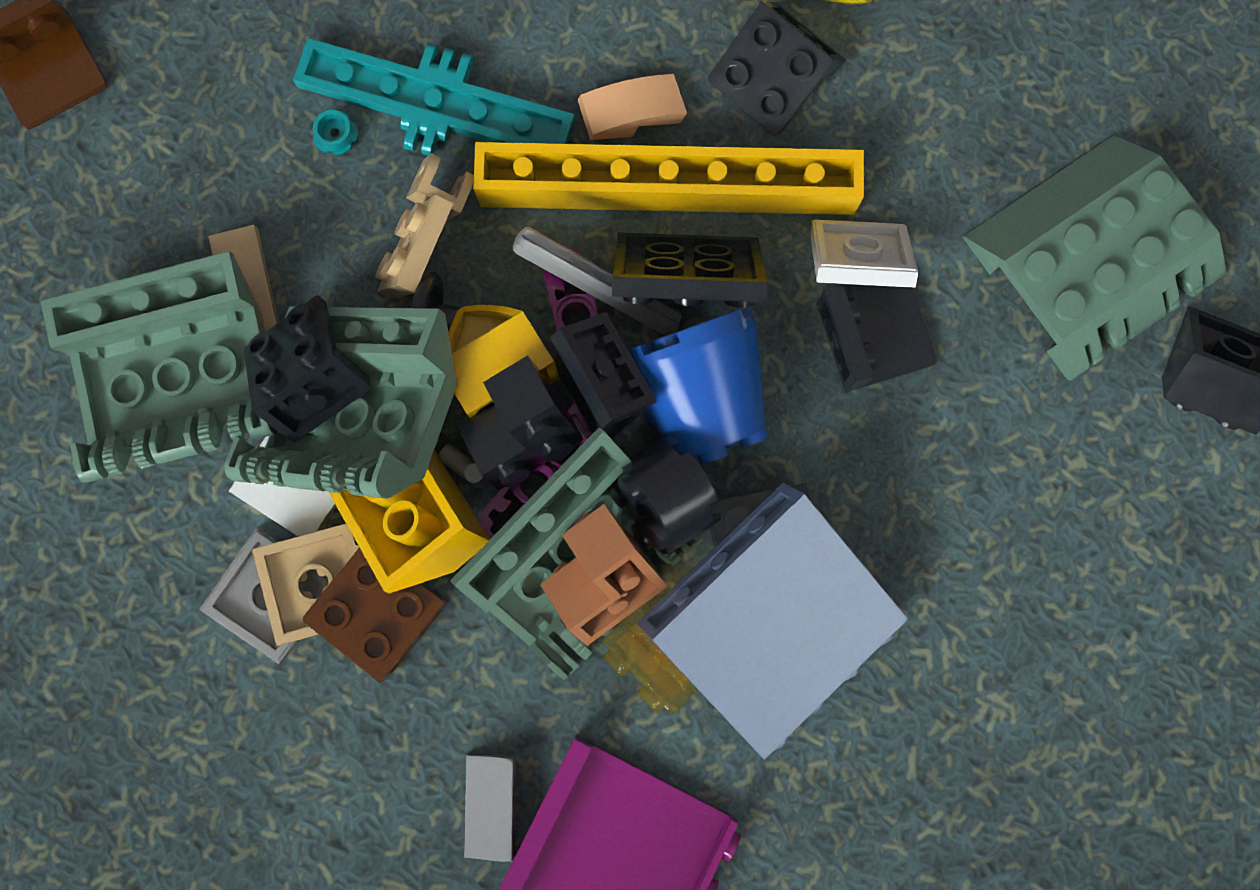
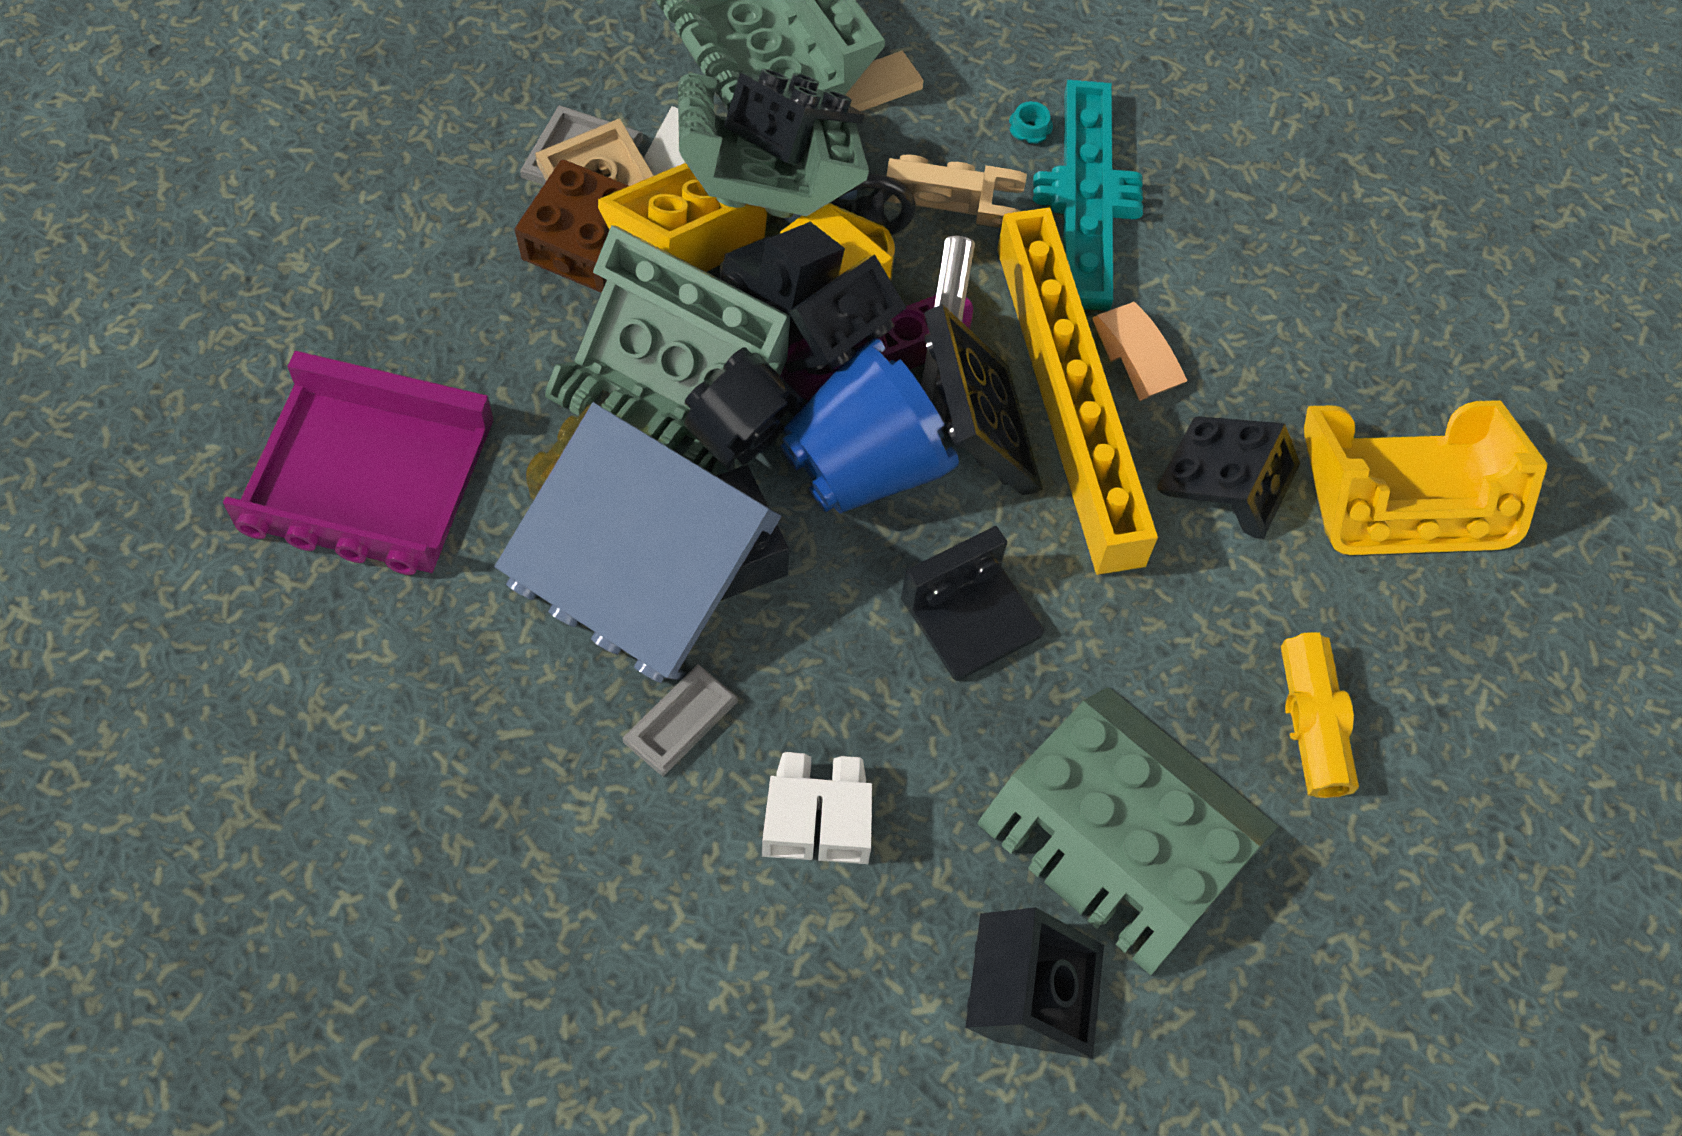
camera: 70 degrees right, 20 degrees down
light grey slope [464,755,516,862] -> none
nougat brick [540,504,668,646] -> none
white tile [811,219,918,287] -> none
none -> light grey tile [623,664,738,777]
none -> white hips [762,752,872,864]
none -> yellow piece [1281,632,1359,798]

